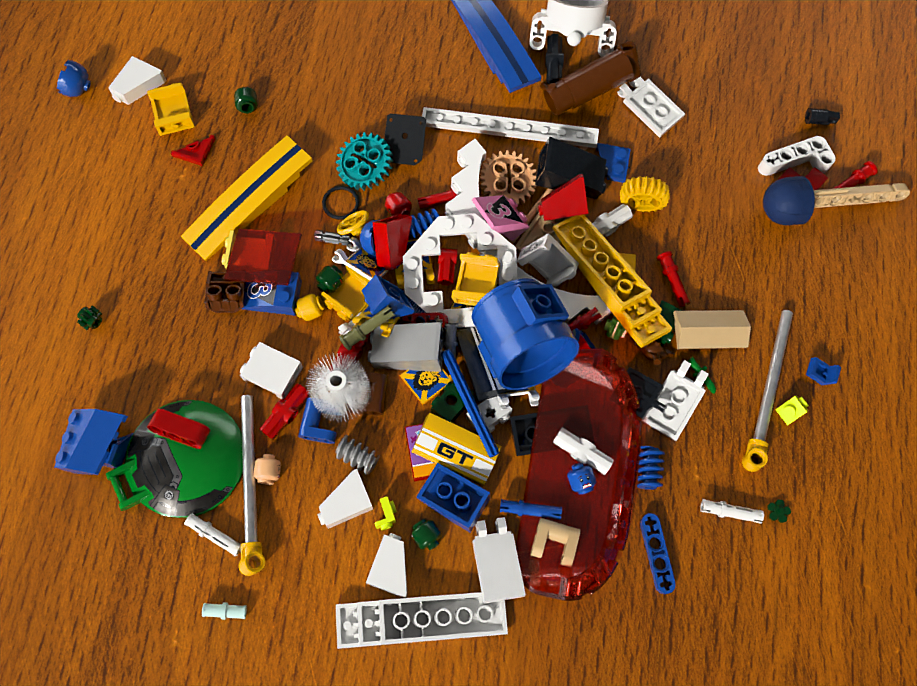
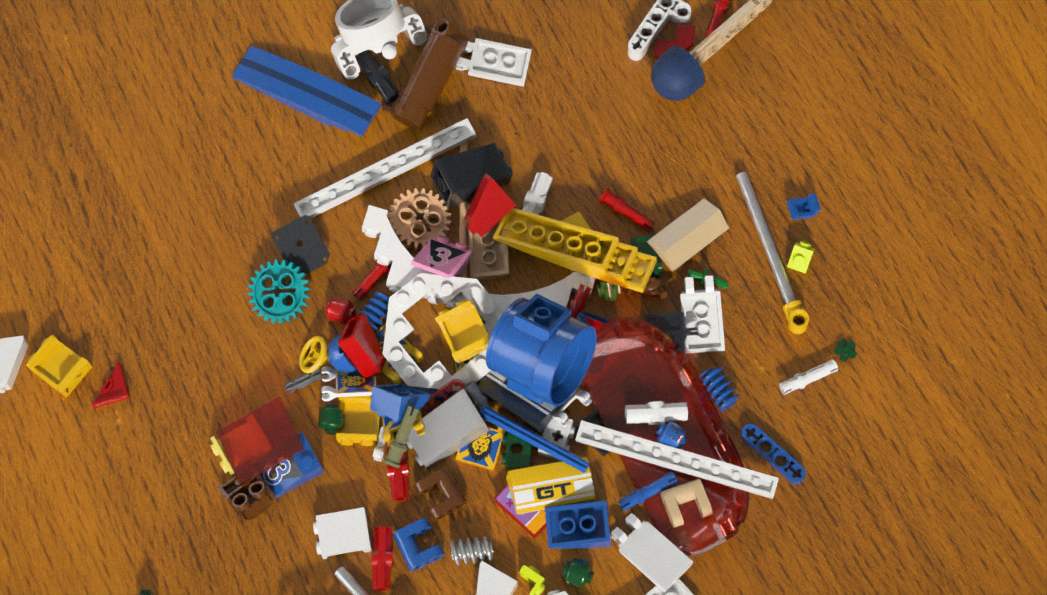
camera: 30 degrees left, 0 degrees up
yellow slope [181,136,312,261] -> none
dark green head [234,87,258,114] -> none
yellow head [295,294,325,321] -> none
white piece [306,353,371,422] -> none
black piece [322,186,359,220] -> none
red piece [437,248,458,286] -> none
white panel [517,233,579,287] -> none
blue wing [596,143,631,183] -> none
yellow gear [620,176,670,213] -> none
none -> white plate [575,420,779,499]

